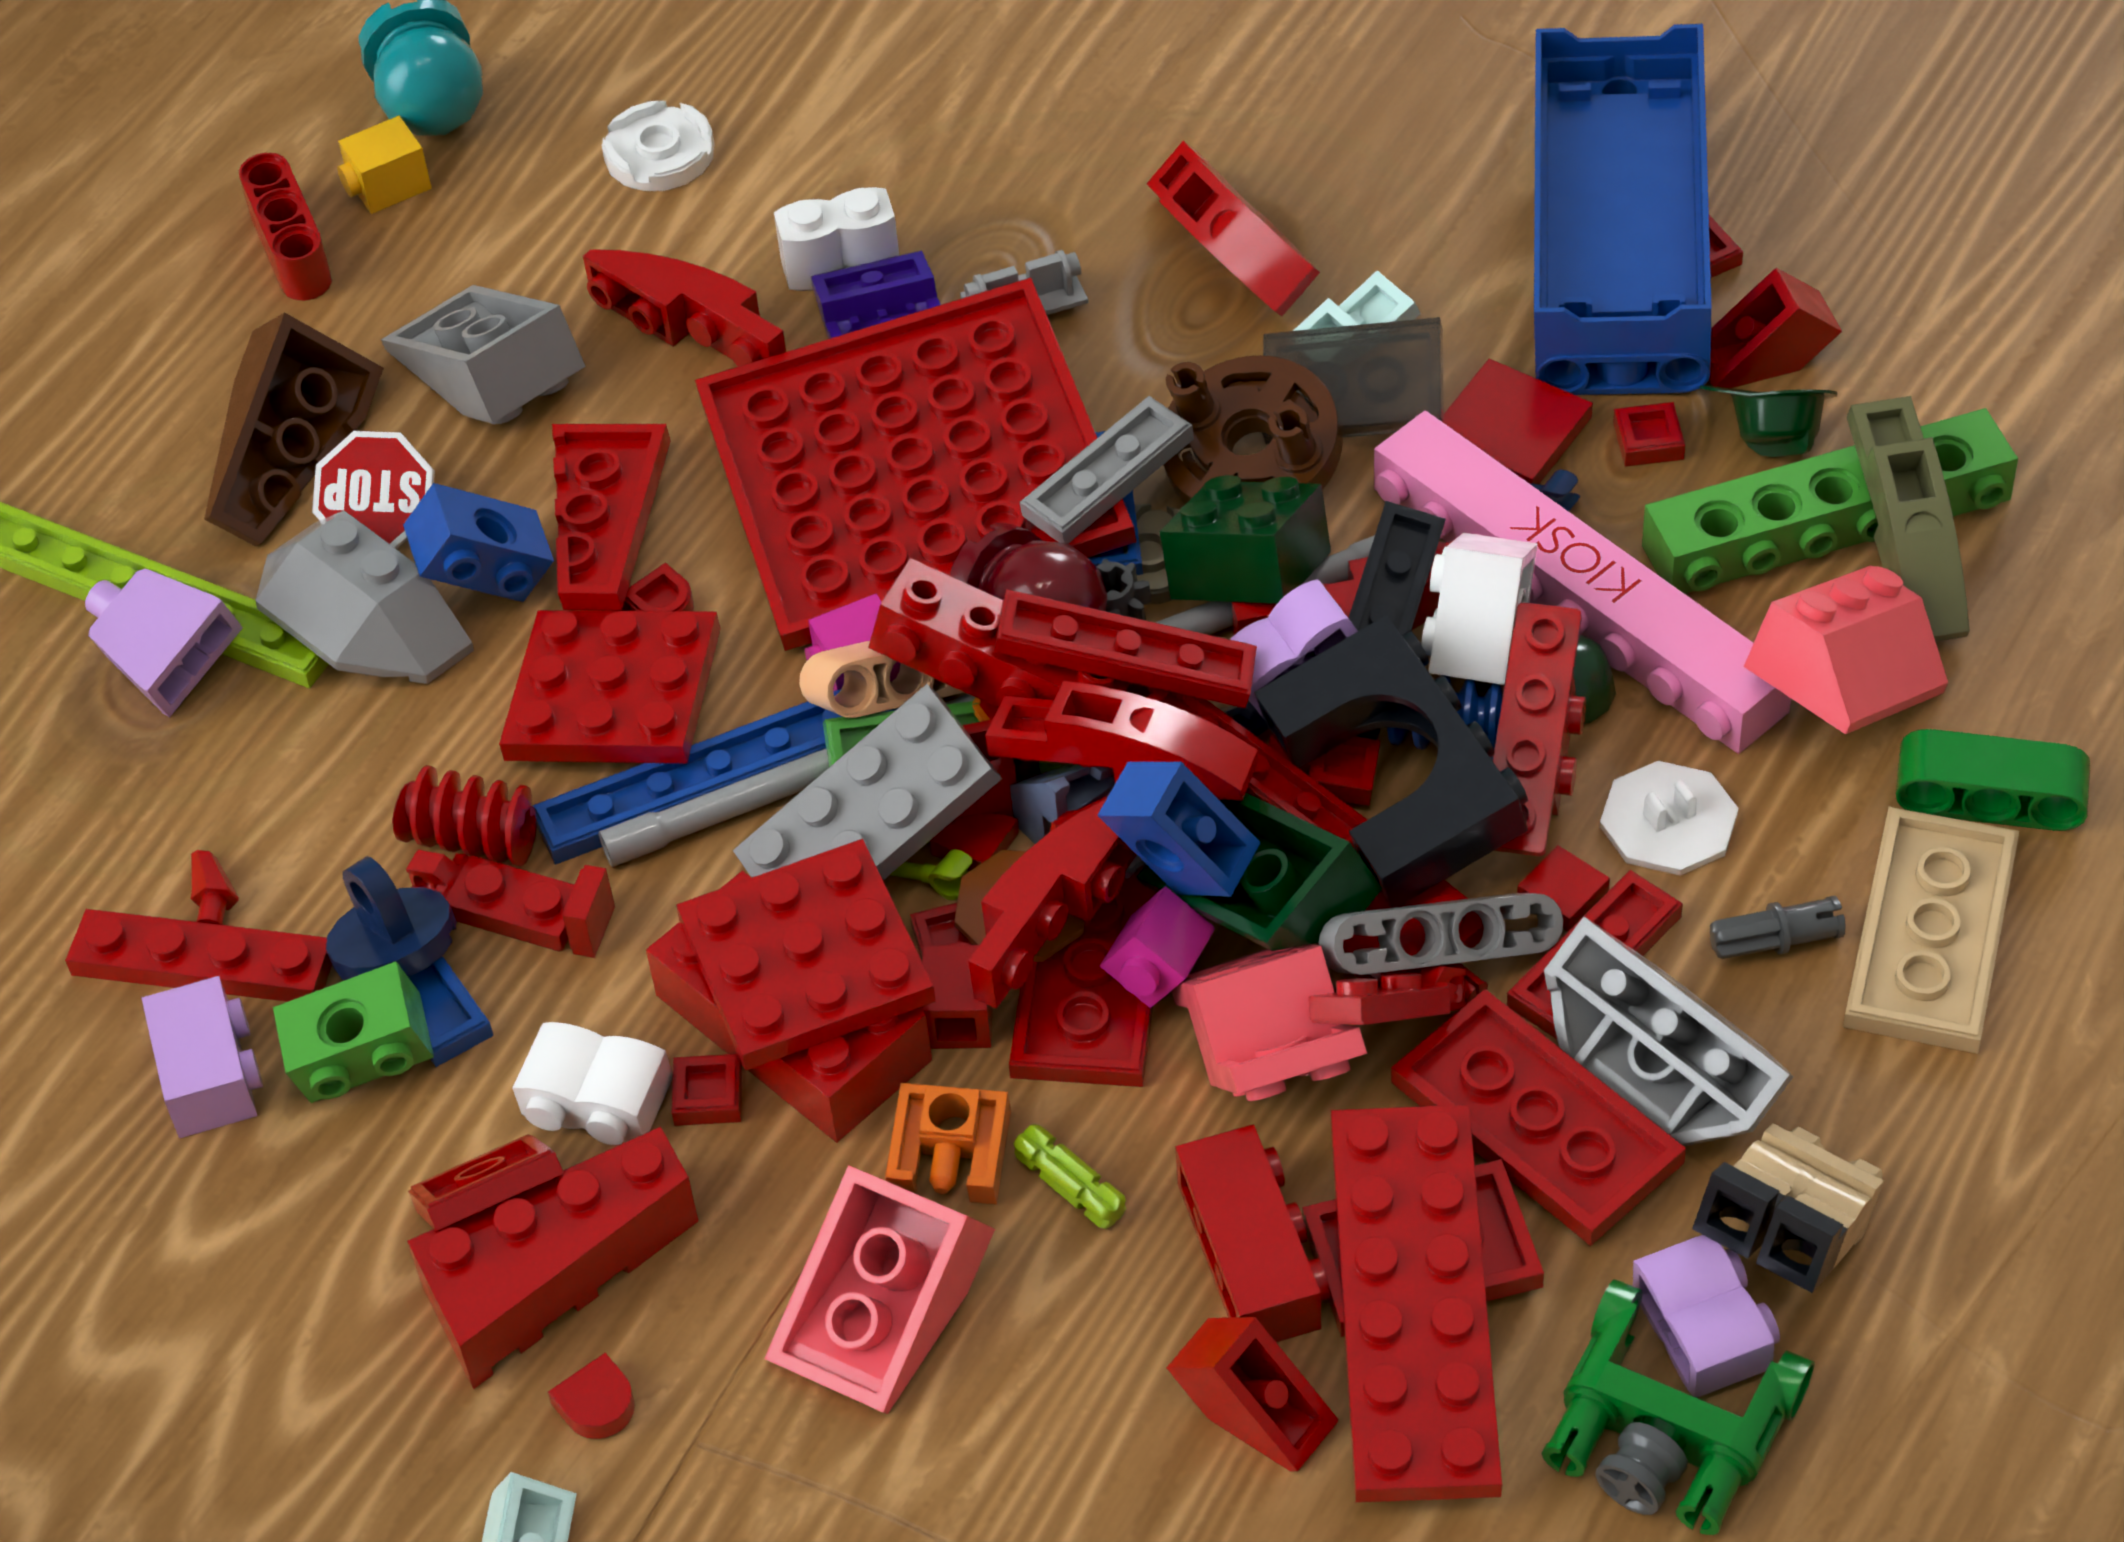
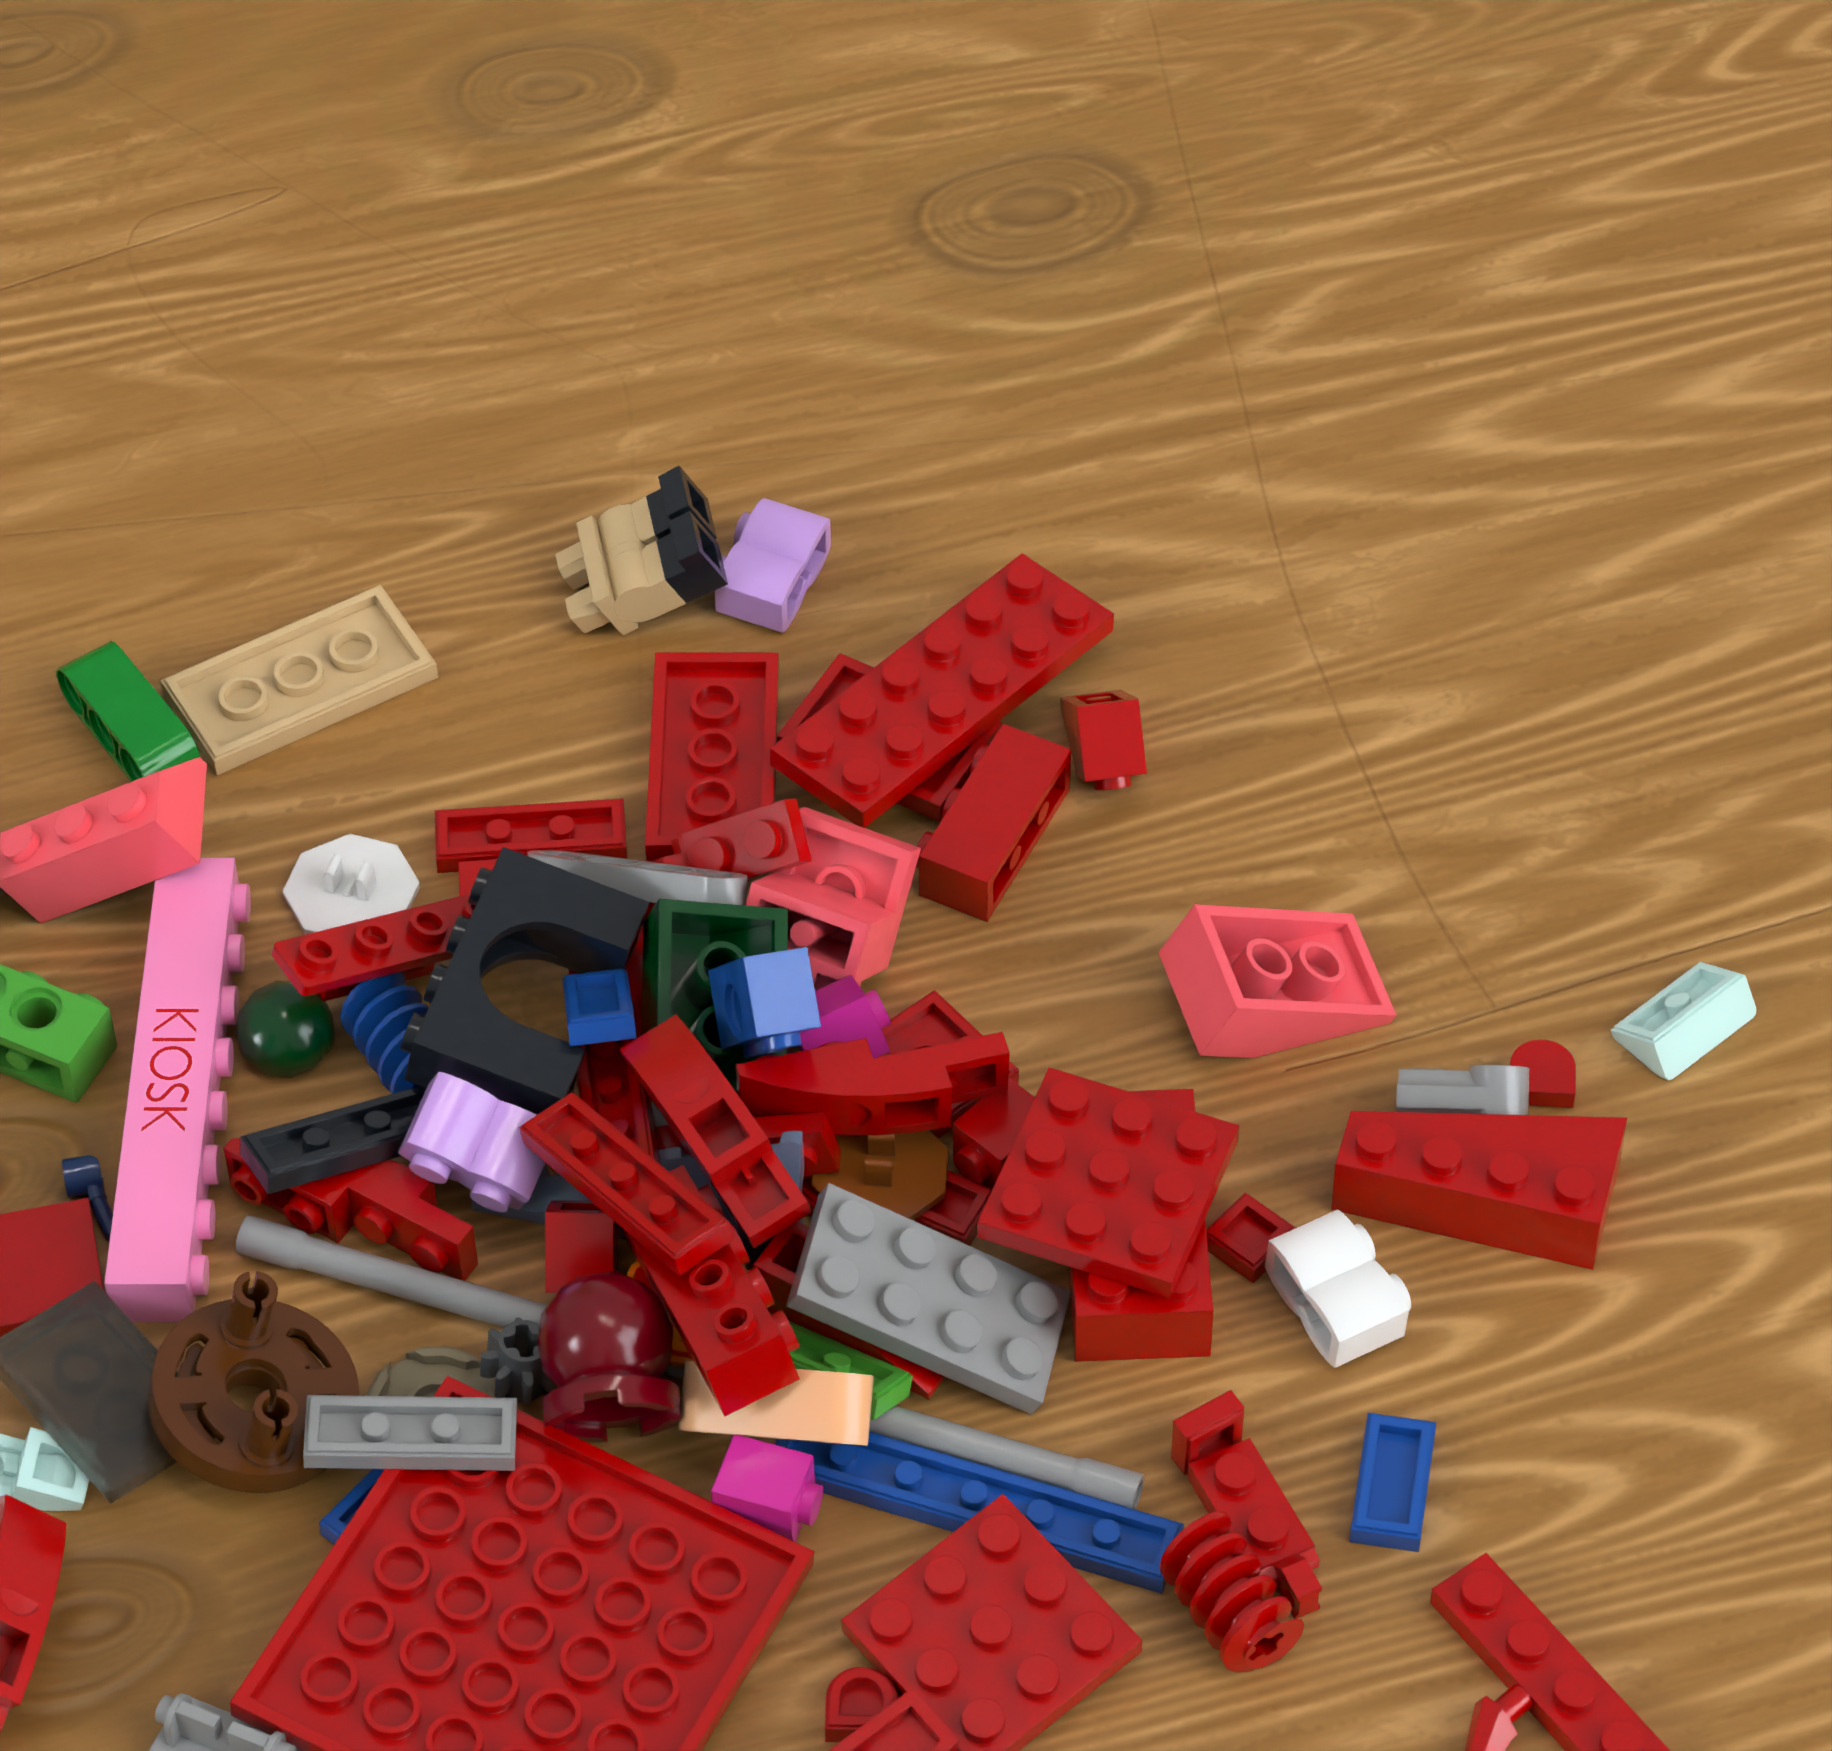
camera: 140 degrees left, 0 degrees up
lavender brick [141,976,263,1139] -> none
bright green brick [273,961,434,1103] -> none
dark blue tile [326,856,457,980] -> none
red tile [408,1134,564,1231] -> none
orange brick [885,1083,1011,1205] -> none
lime axle [1013,1124,1127,1229] -> none
dark green brick [1159,475,1331,604] -> none
white brick [1421,532,1537,685] -> none
green connector [1542,1279,1815,1535] -> none
light grey wedge [1544,916,1794,1146] -> none
dark grey wheel [1596,1422,1688,1515] -> none
dark grey axle [1710,895,1846,959] -> none
none -> blue tile [562,968,637,1046]
none -> light grey piece [1396,1065,1529,1115]

